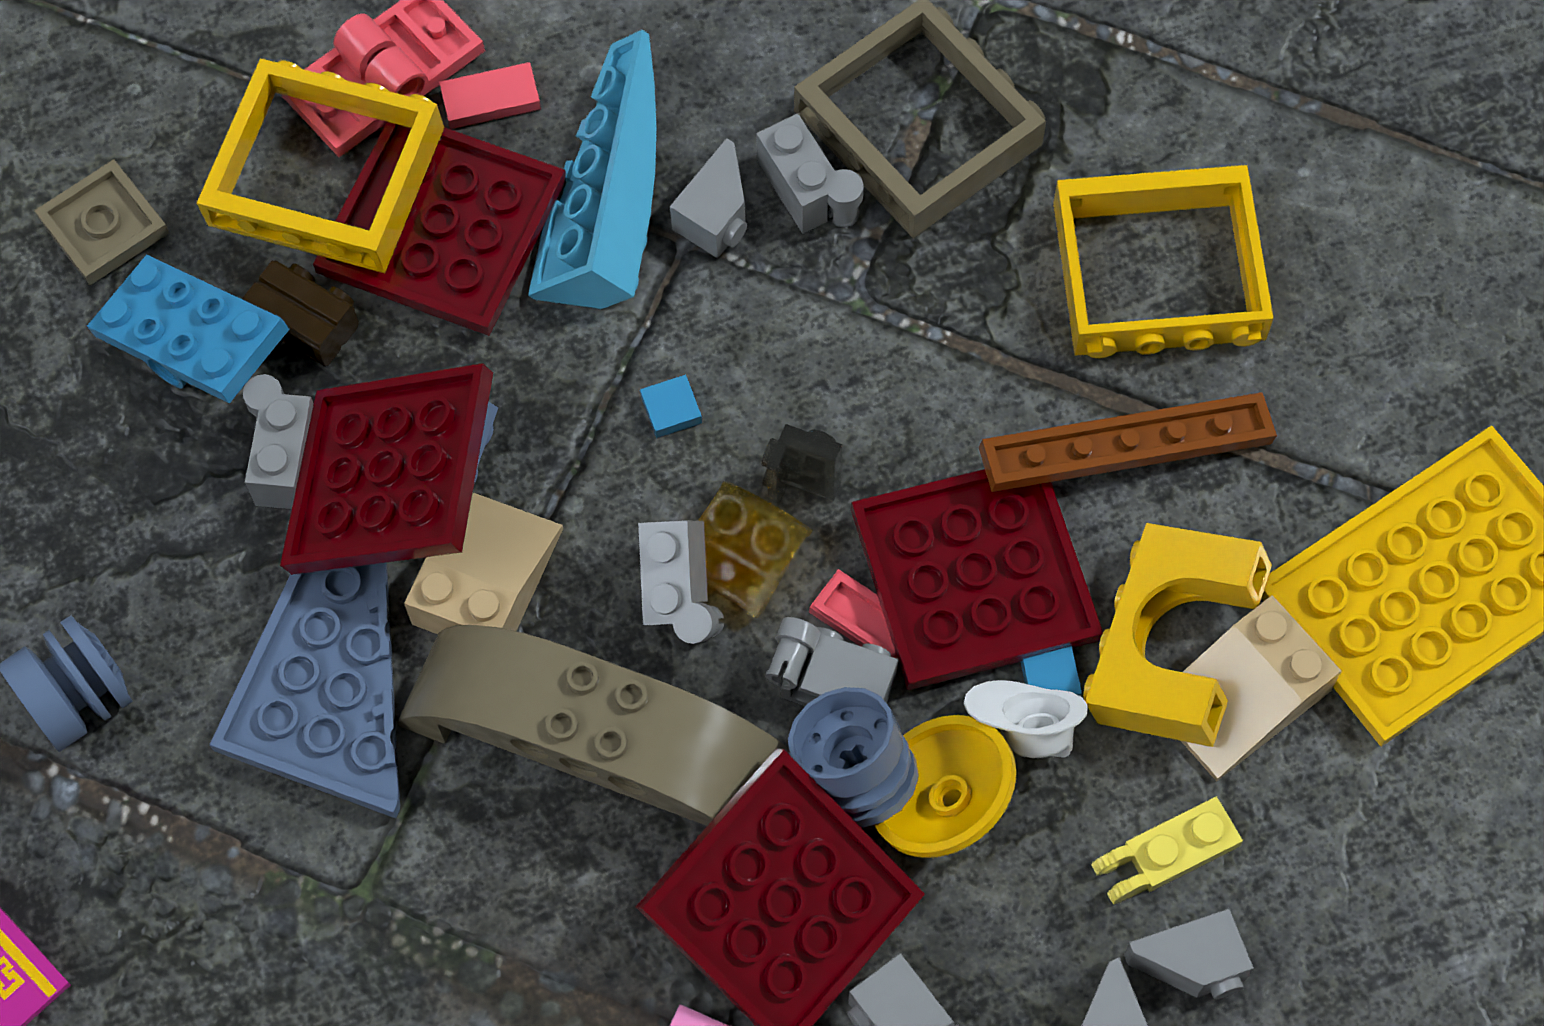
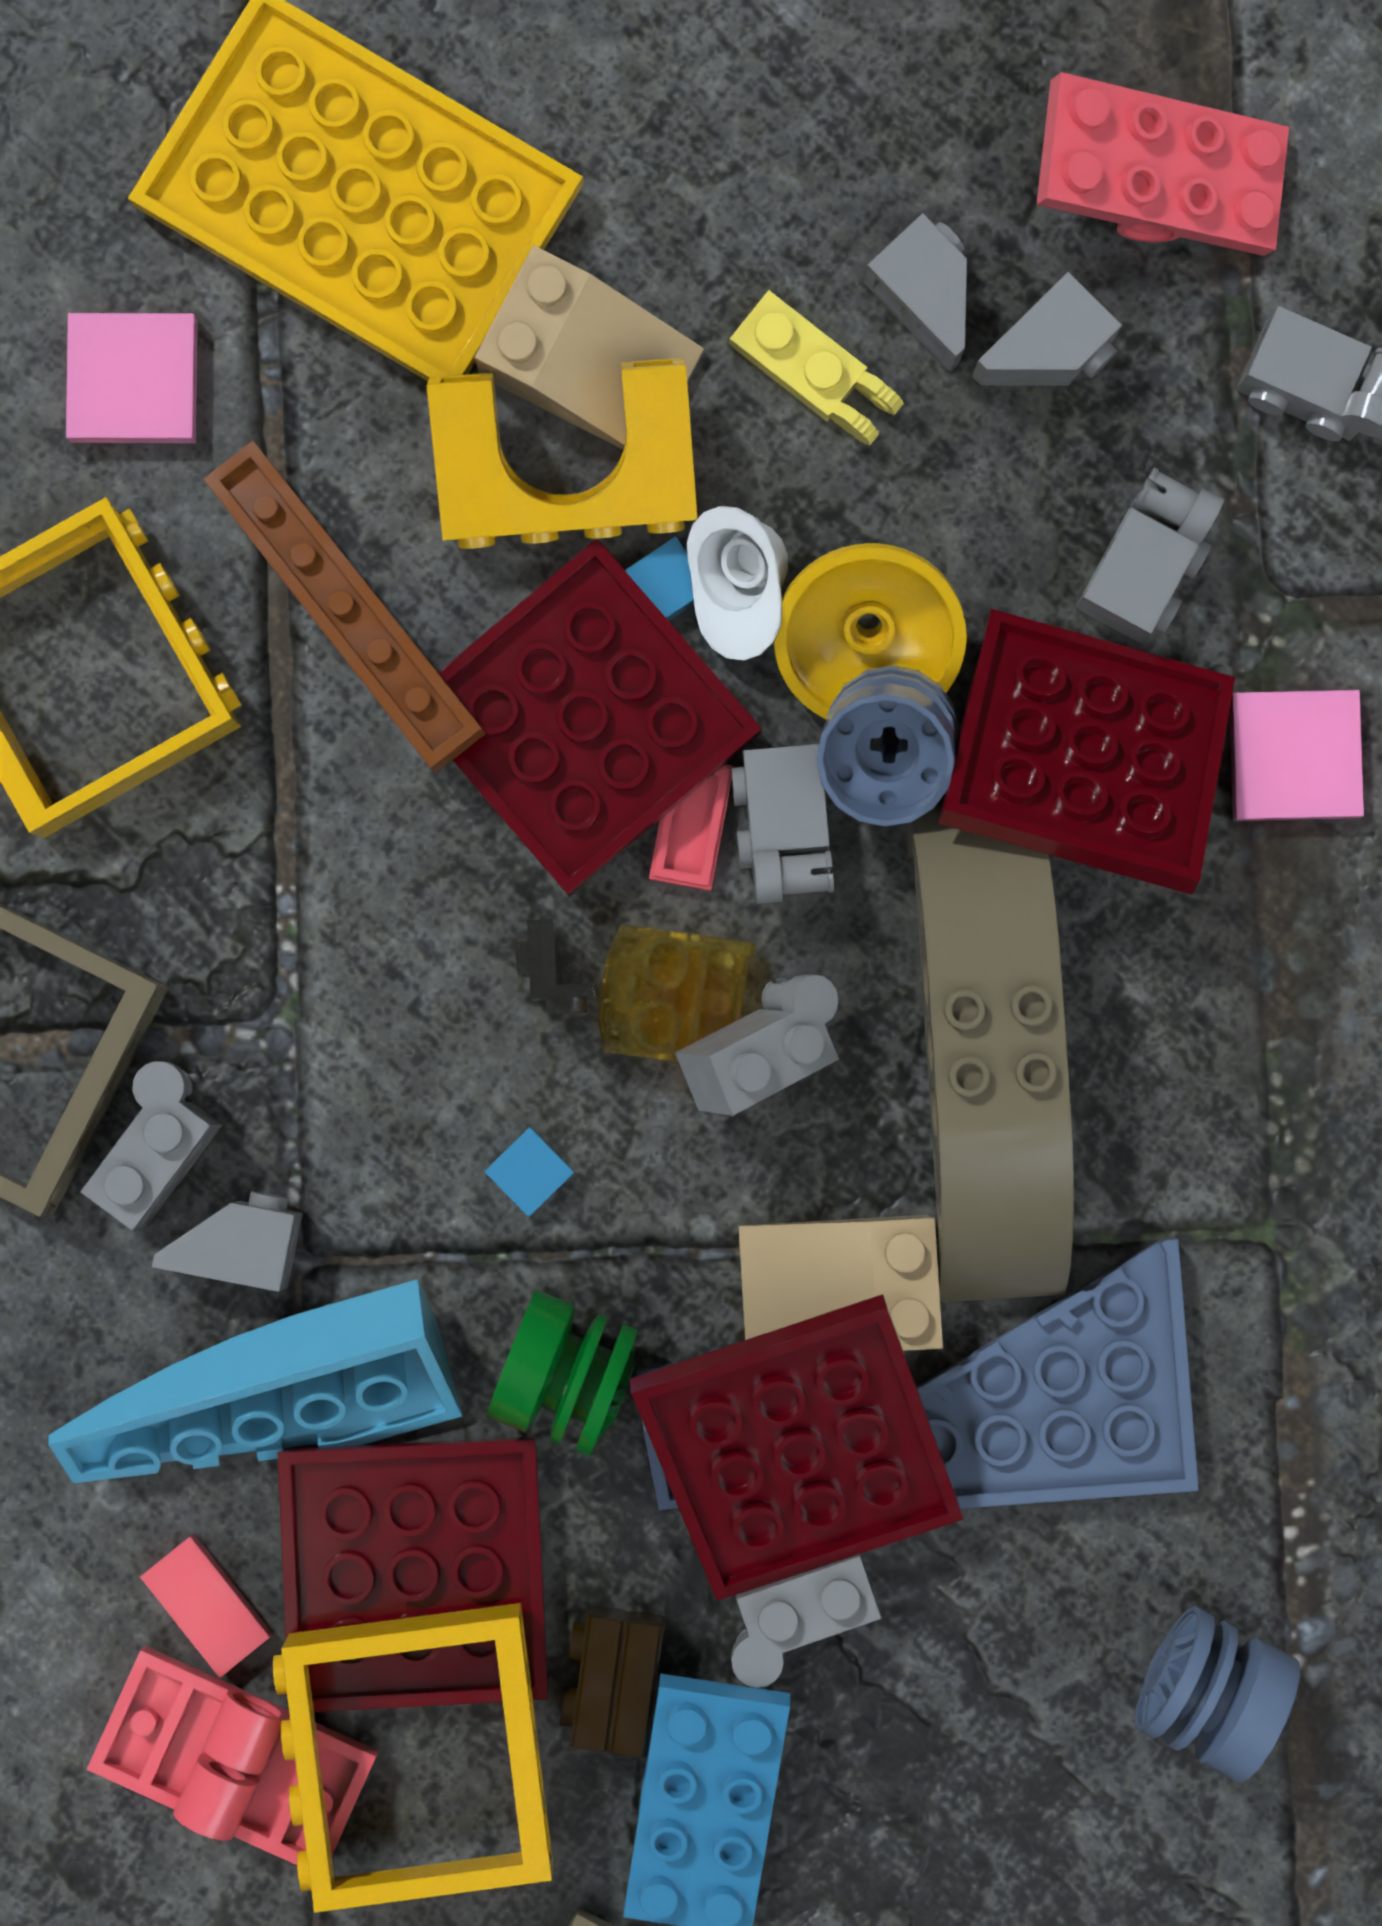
camera: 120 degrees left, 20 degrees up
none -> bright pink tile [66,313,198,443]
none -> green wheel [486,1289,638,1457]

